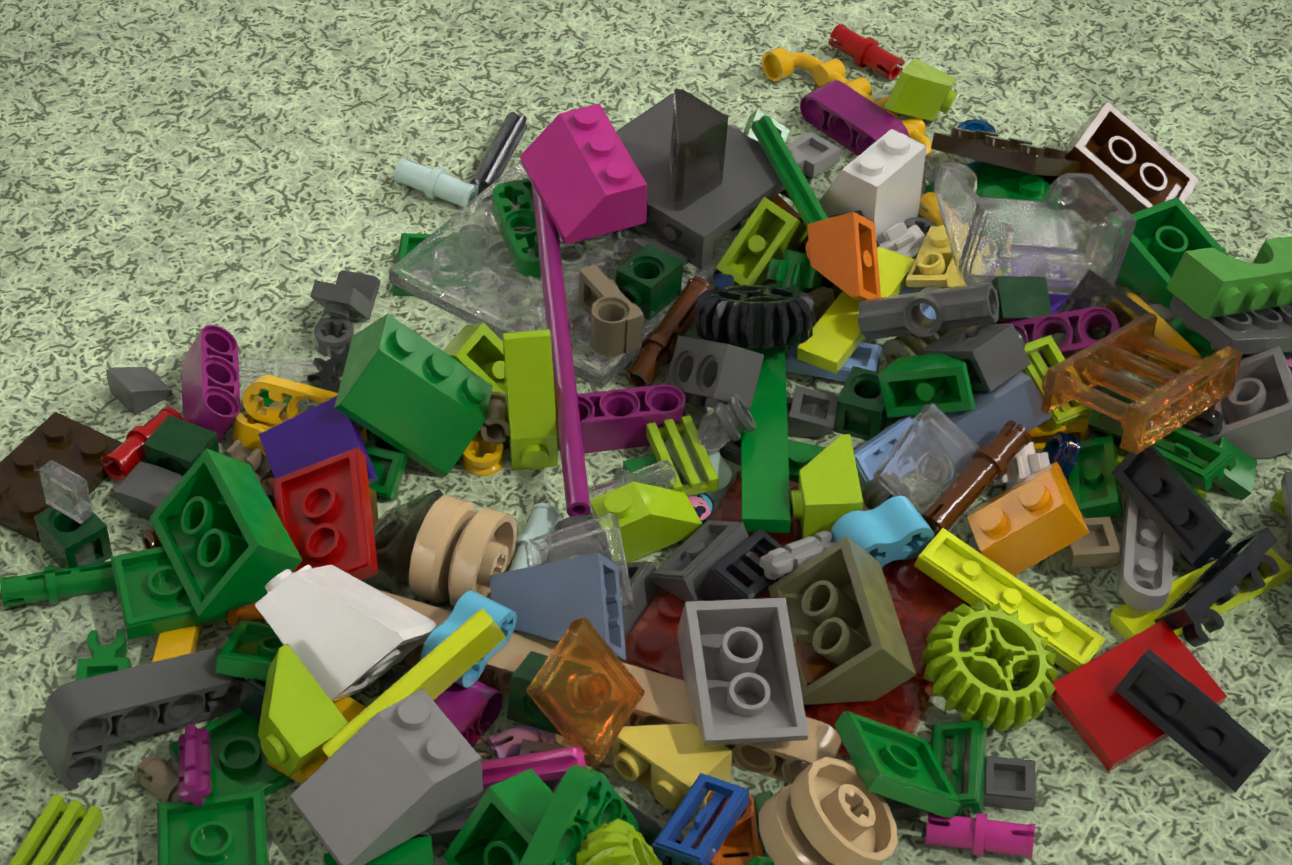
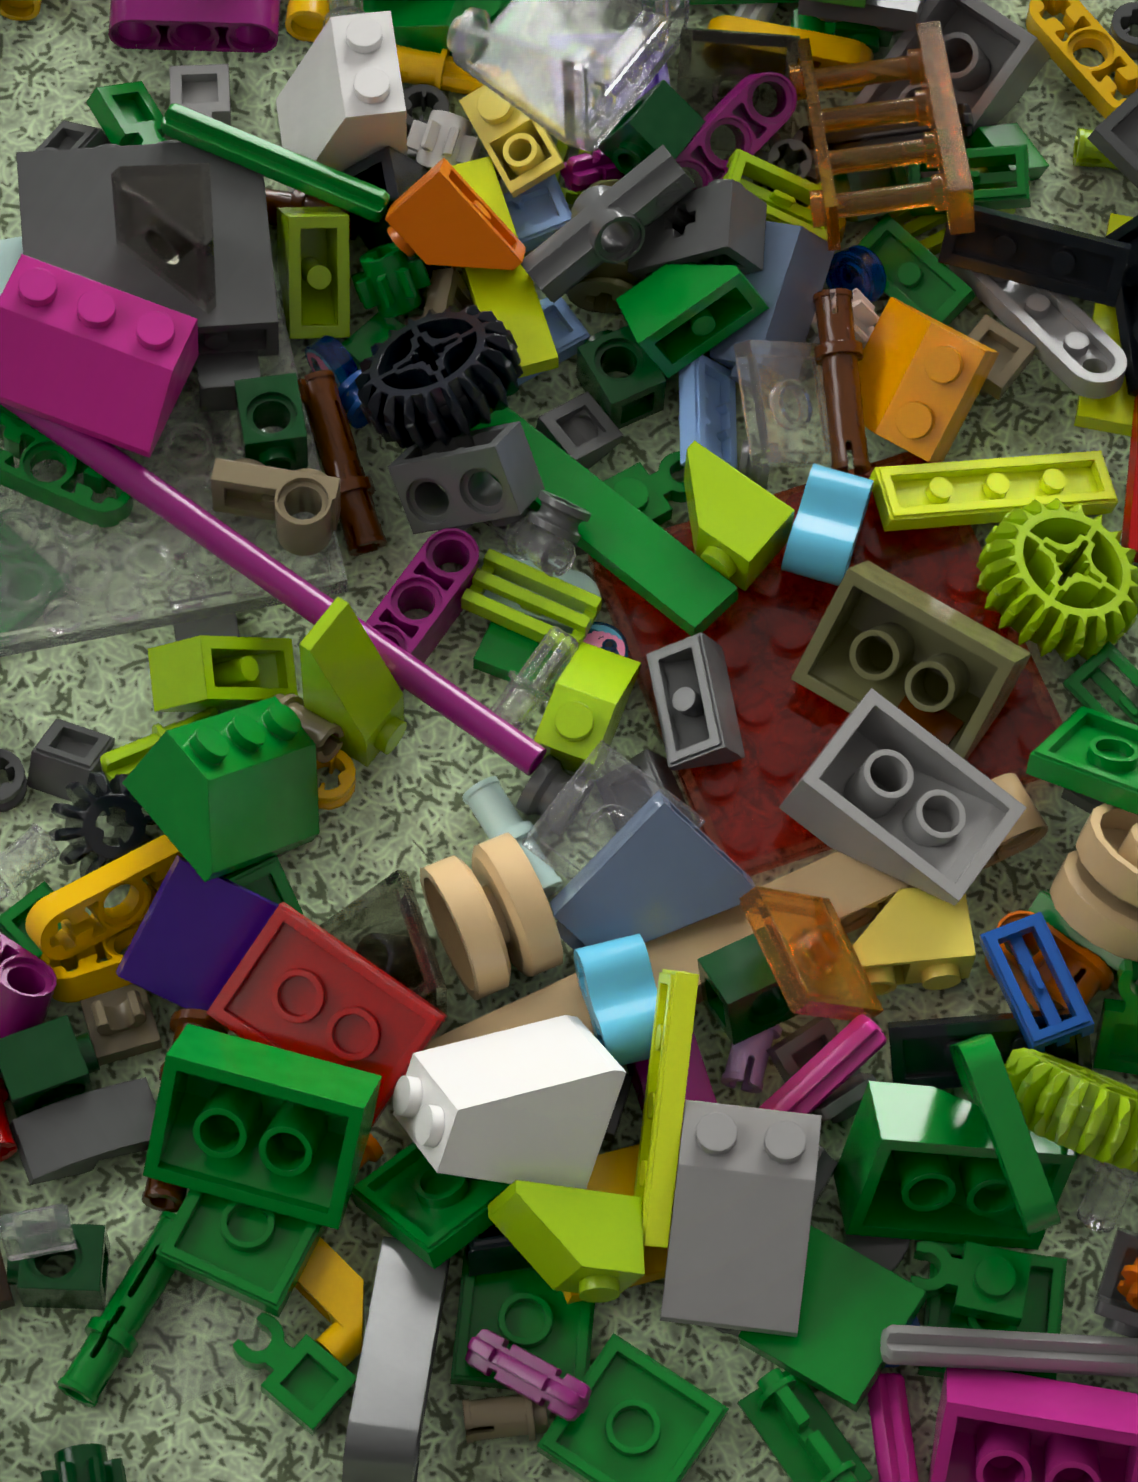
camera: 50 degrees left, 20 degrees up
black slope [697,528,784,601] -> none
light grey axle [759,531,836,580] -> none

